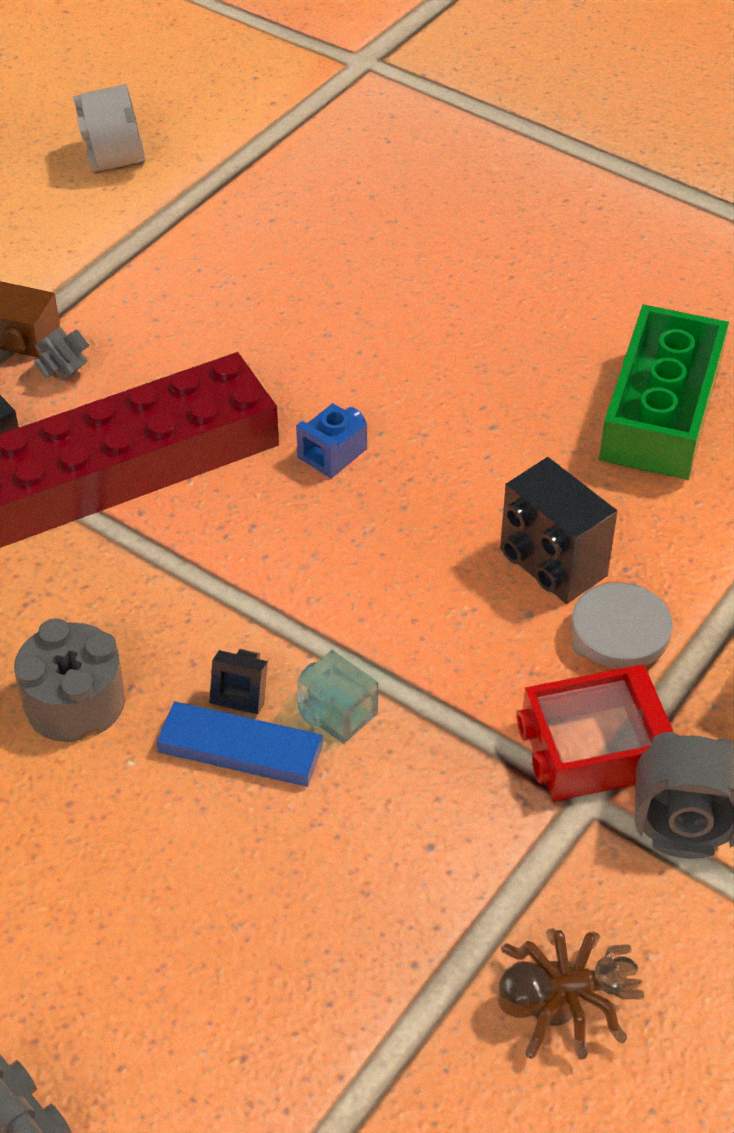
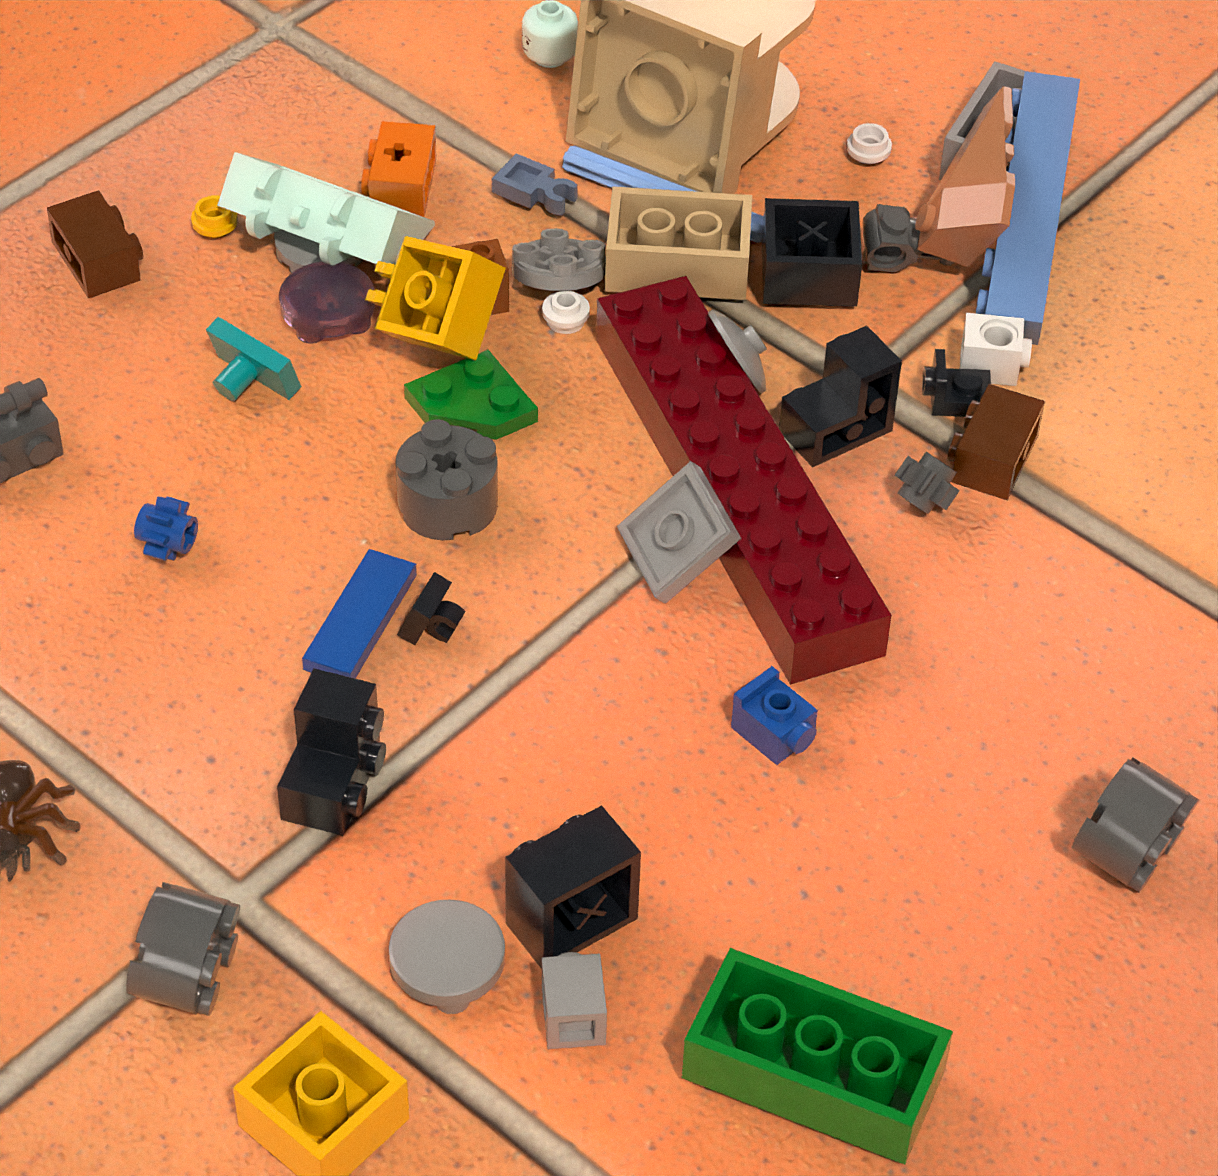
camera: 95 degrees right, 0 degrees up
clear light blue brick [297,650,378,744] -> none
window [516,664,674,802] -> none
none -> blue gear [134,496,198,561]
none -> black brick [277,668,386,836]
none -> light grey brick [542,952,607,1049]
none -> light grey tile [617,461,741,604]
none -> dark grey brick [1071,757,1199,892]

